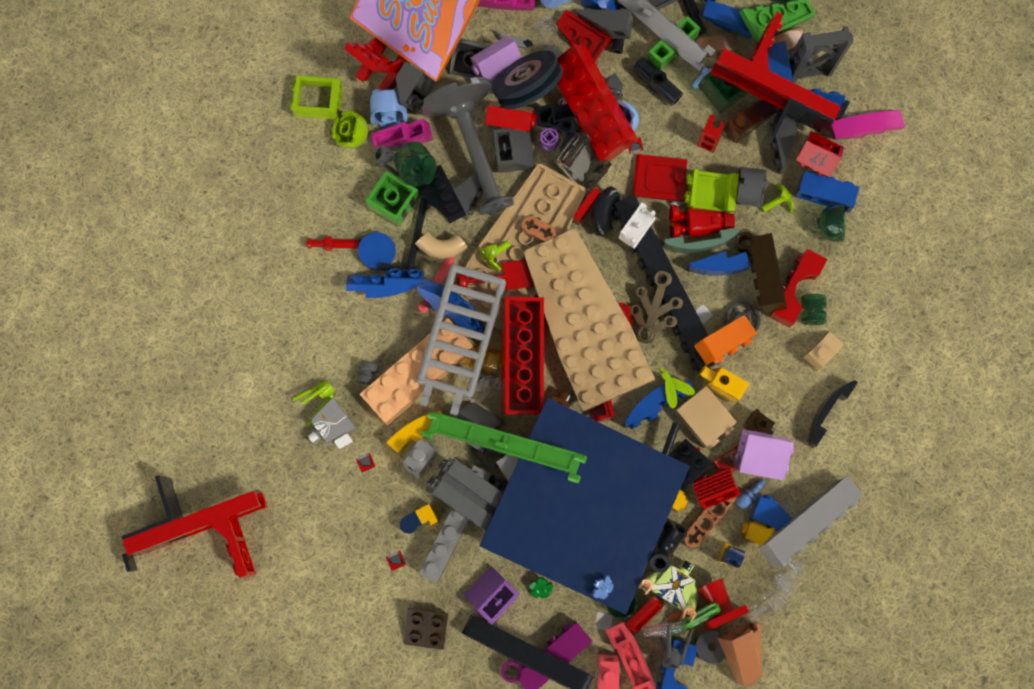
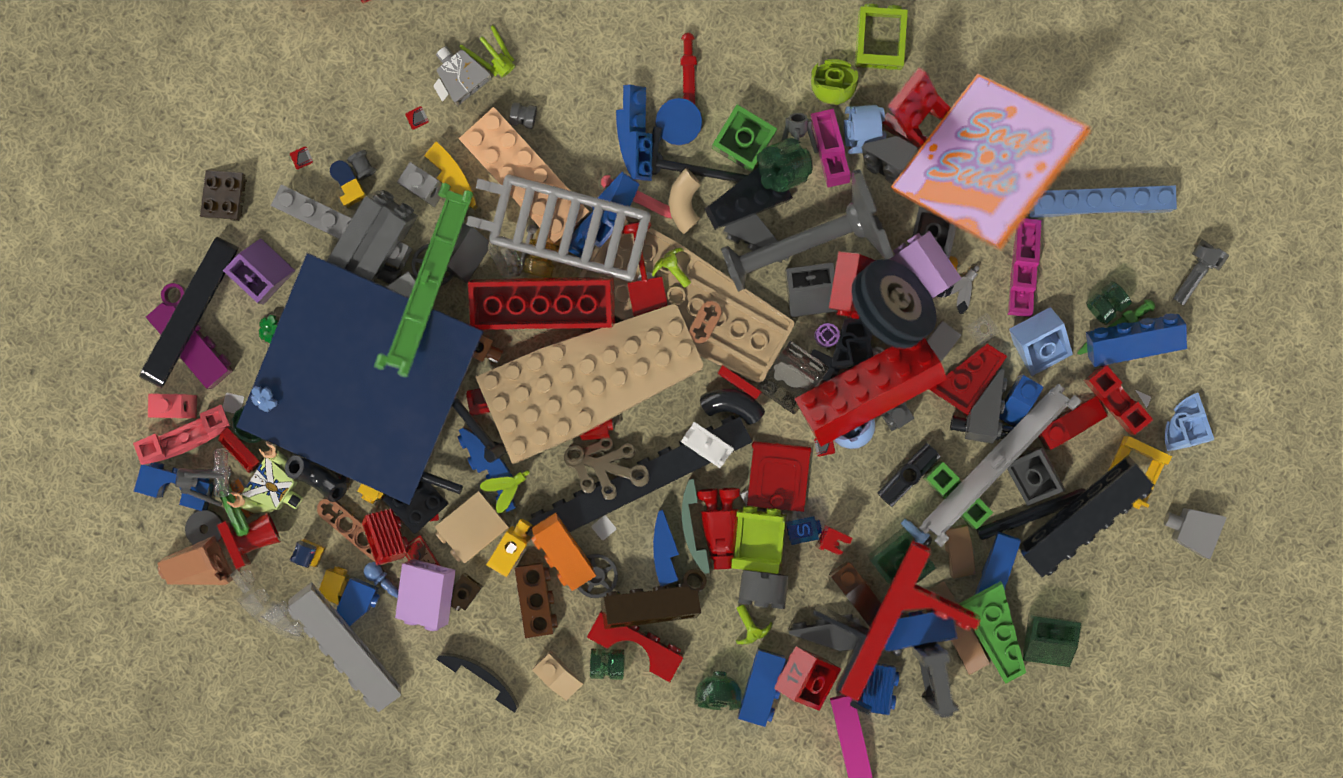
camera: 85 degrees right, 10 degrees up
none -> dark grey bush [347,150,377,181]
none -> black bar [452,396,507,463]
none -> reddish brown brick [514,562,558,639]
none -> clear blue brick [786,515,822,545]

